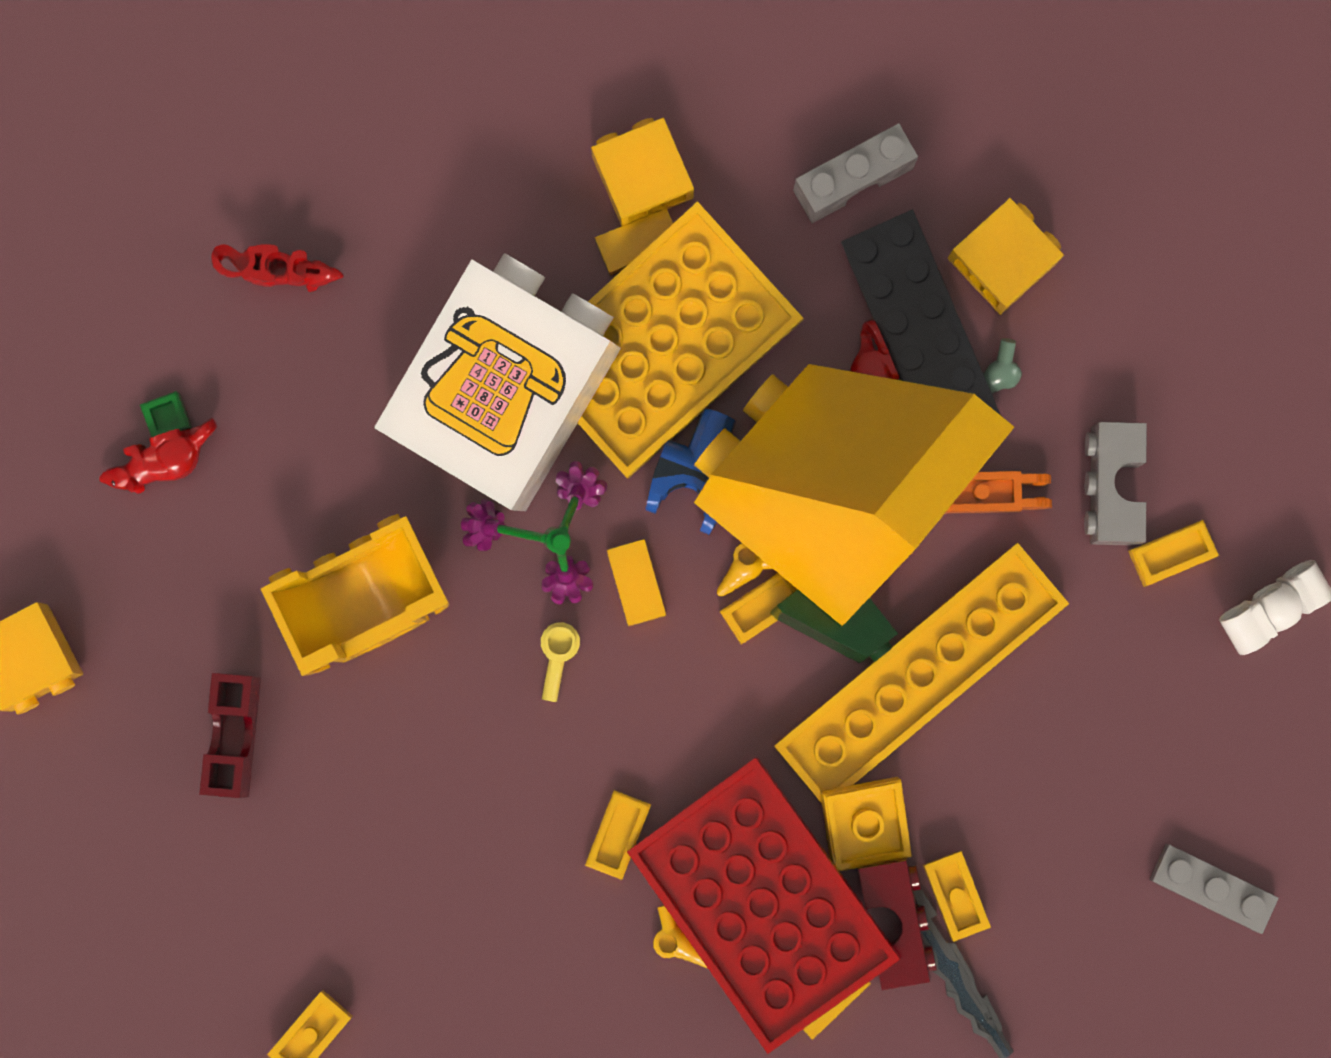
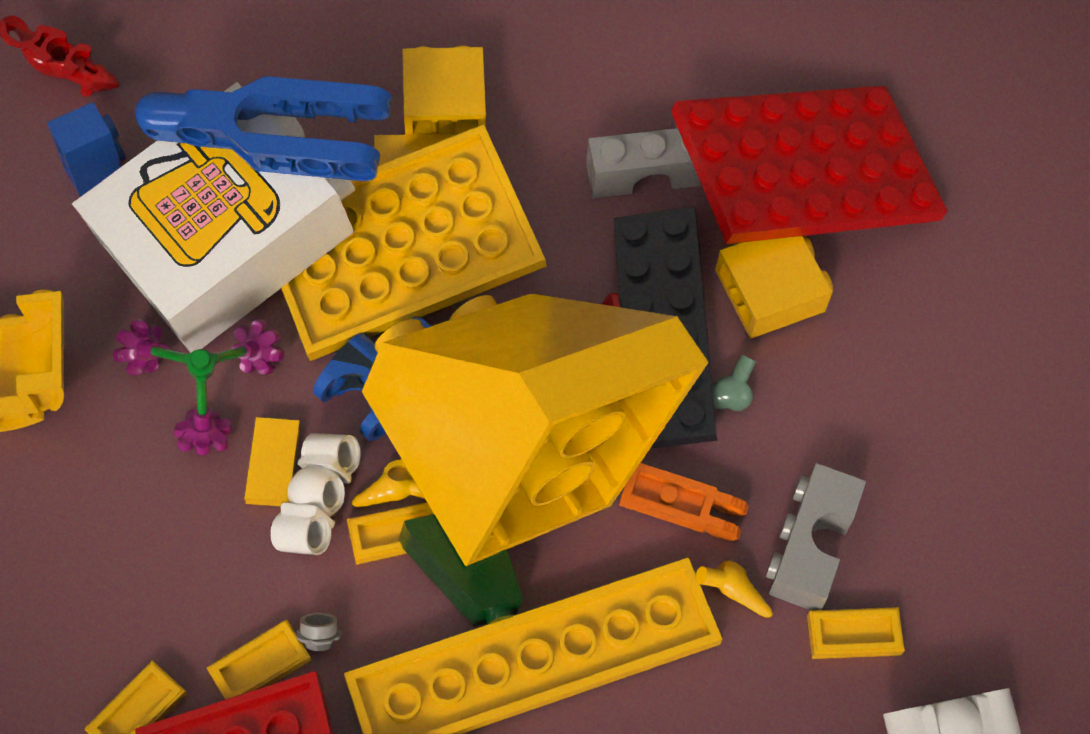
camera: 15 degrees right, 20 degrees down
light yellow plate [541,622,580,702] -> none
none -> blue brick [46,102,126,197]
none -> blue piece [135,76,393,181]
none -> yellow tile [206,619,311,700]
none -> white piece [271,433,361,555]
none -> light grey plate [296,613,342,651]
none -> red plate [671,85,948,244]
none -> yellow animal [696,560,773,618]

